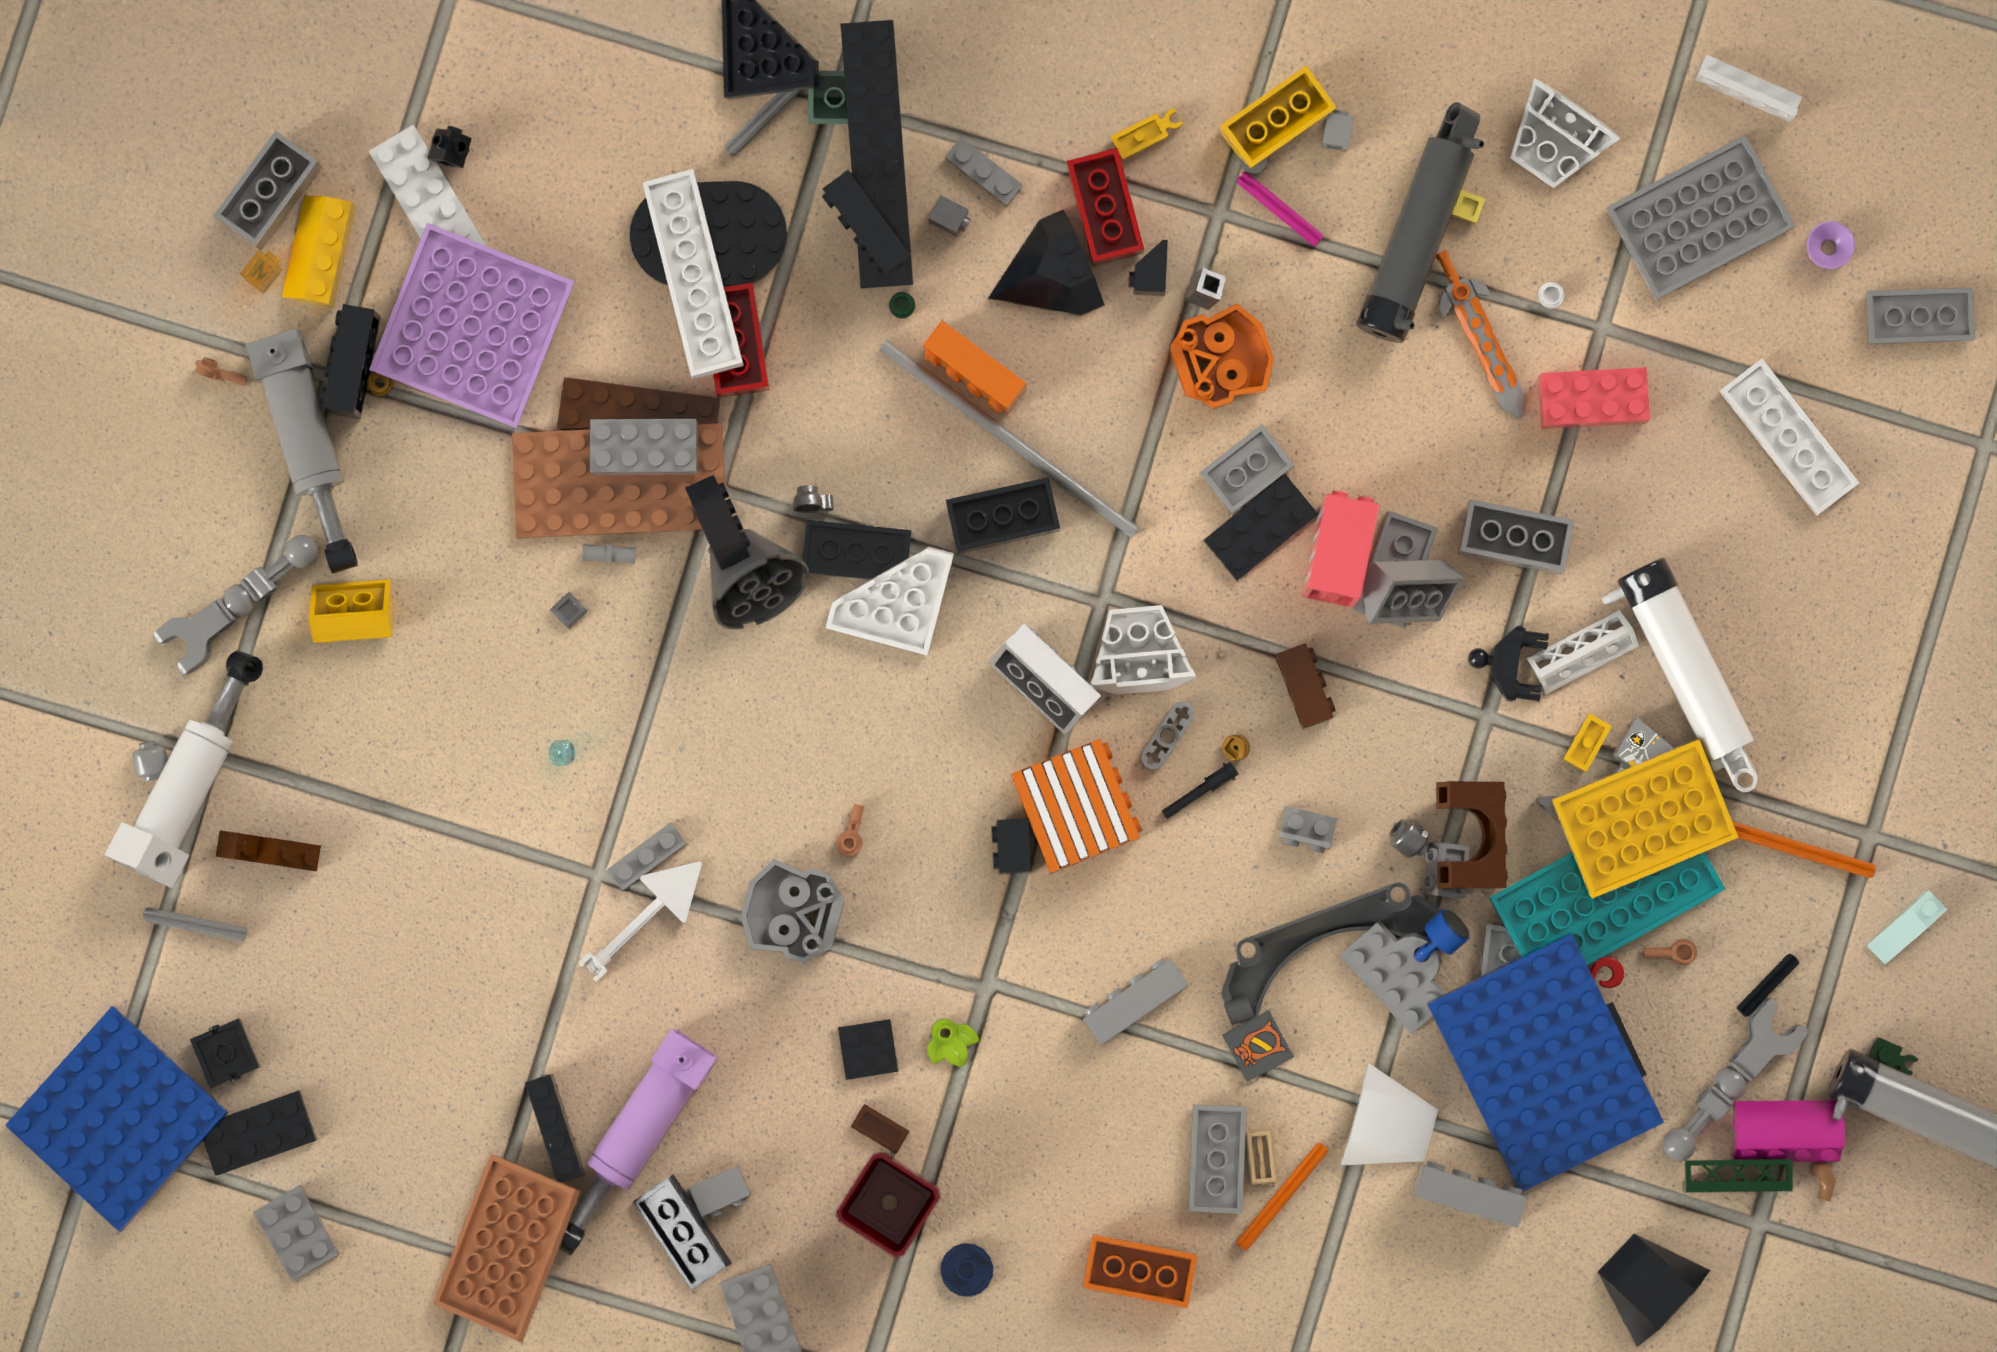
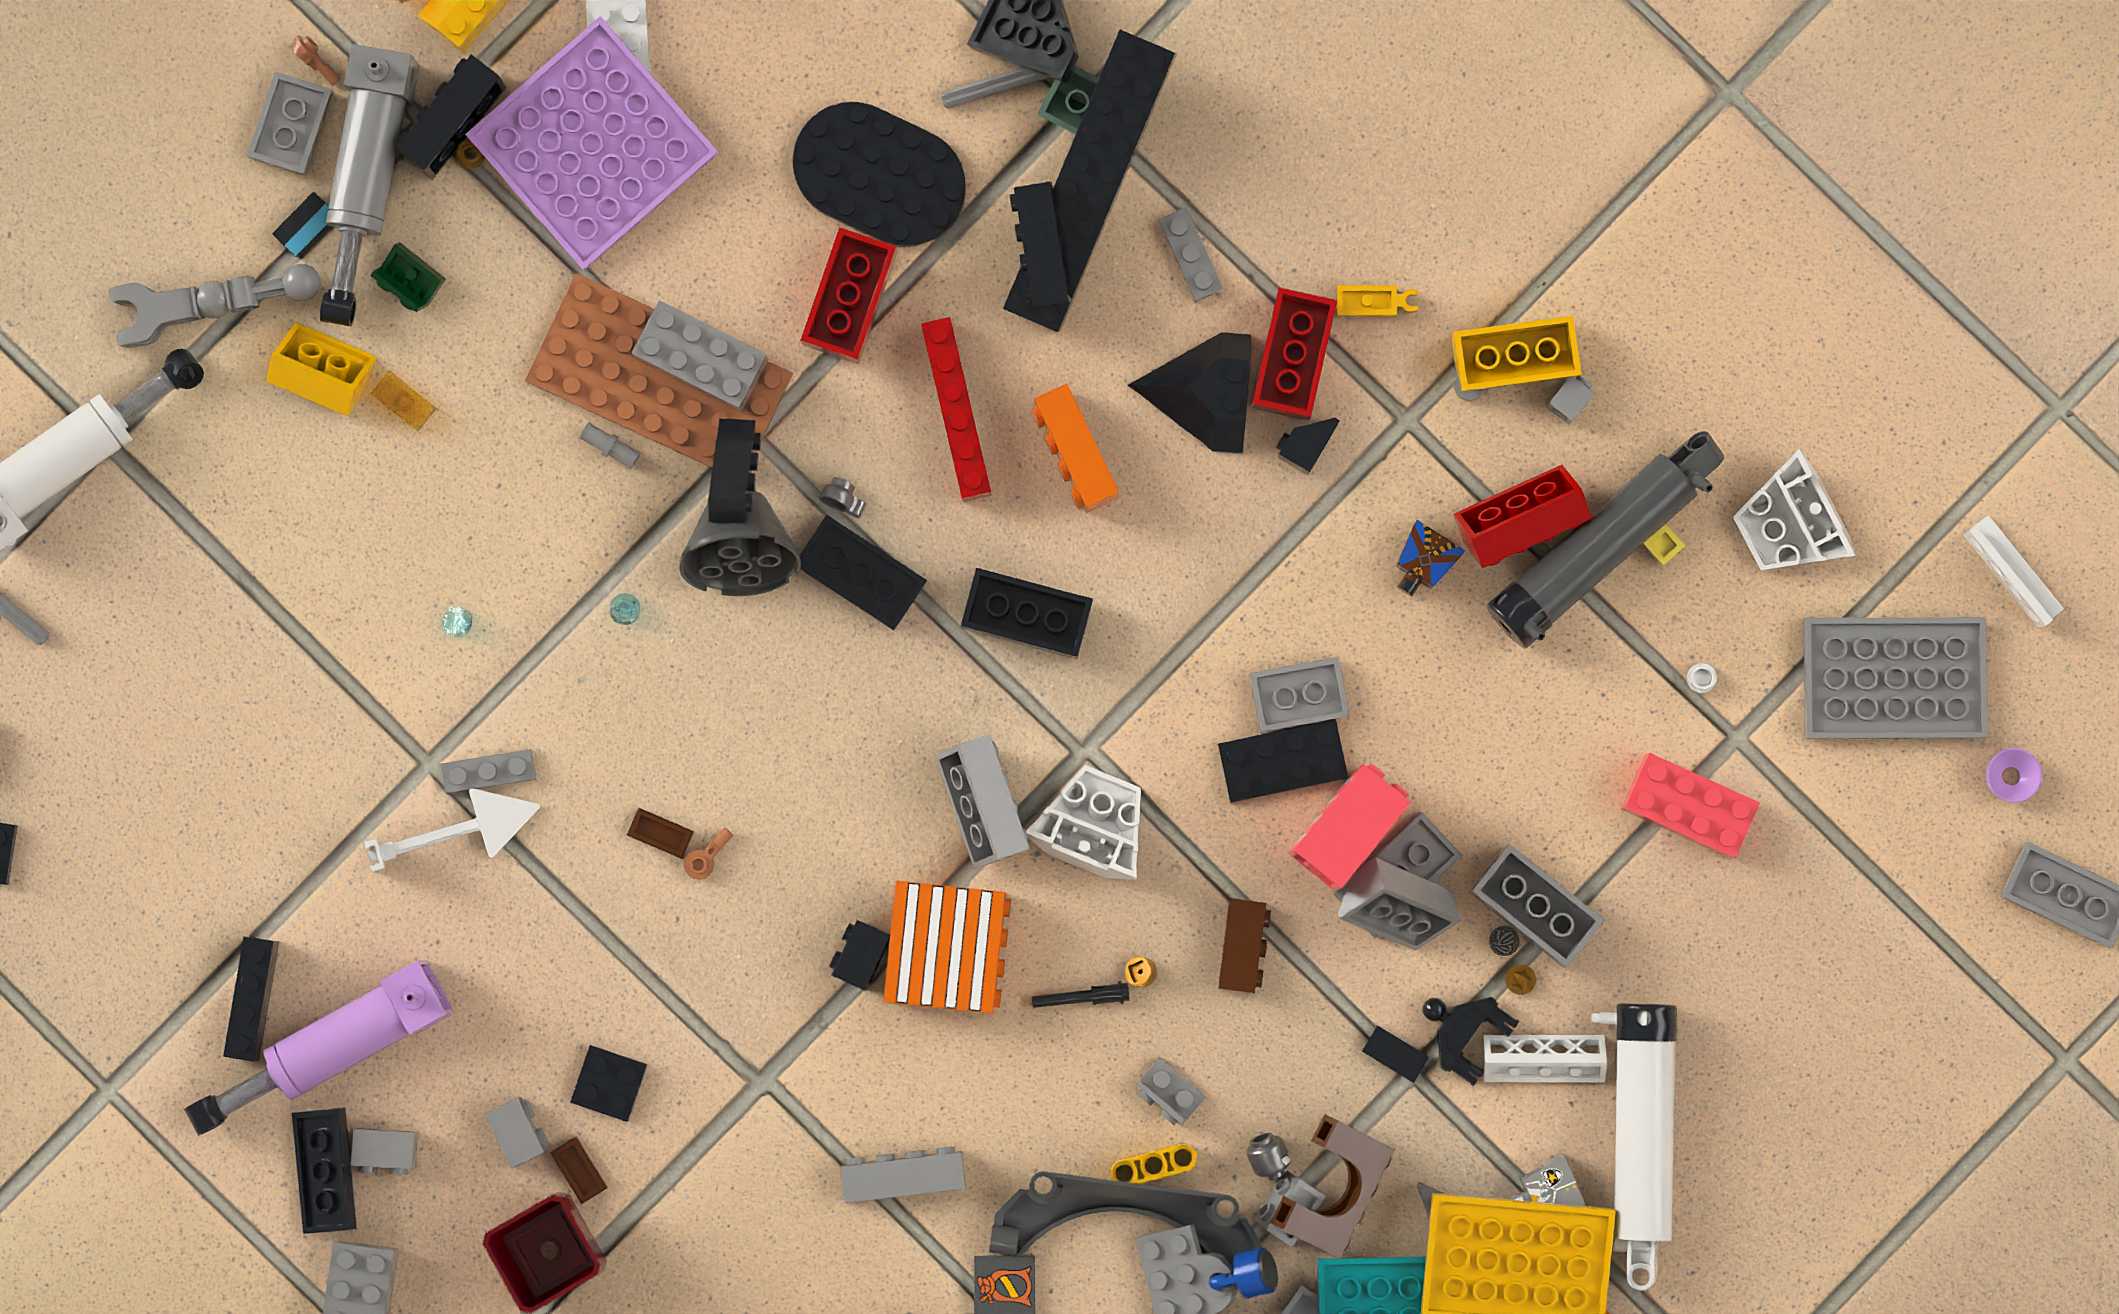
camera: 25 degrees right, 0 degrees up
light grey head [132,741,168,781] -> none
reddish brown arch [215,830,321,872] -> none
nougat plate [433,1154,580,1342] -> none
flat silver tile [550,592,588,629] -> none
reddish brown wing [557,377,721,430] -> none
white plate [642,169,744,379] -> none
light grey brick [741,859,845,963] -> none
white plate [826,547,954,655] -> none
light grey piece [879,340,1140,538] -> none
dark green plate [889,292,915,319] -> none
lime plate [927,1018,979,1067] -> none
flat silver brick [928,195,971,237] -> none
light grey beam [1141,702,1194,770] -> none
orange brick [1170,303,1274,410] -> none
flat silver brick [1185,268,1226,310] -> none
dark pink axle [1237,171,1323,246] -> none
sword [1436,250,1526,418] -> none
yellow plate [1562,713,1612,773] -> none
white plate [1719,359,1859,516] -> none
none -> light grey plate [247,72,333,176]
none -> slope [272,192,329,258]
none -> clear yellow plate [370,370,437,432]
none -> dark green bracket [371,242,446,312]
none -> light grey brick [485,1097,549,1169]
none -> clear light blue tile [609,593,640,625]
none -> reddish brown tile [627,808,695,859]
none -> red arch [921,317,992,502]
none -> yellow beam [1111,1143,1197,1183]
none -> black tile [1362,1025,1429,1083]
none -> torso [1396,520,1465,597]
none -> red brick [1453,464,1592,568]
none -> clear smoke tile [1489,926,1520,956]
none -> pearl gold tile [1505,965,1536,995]

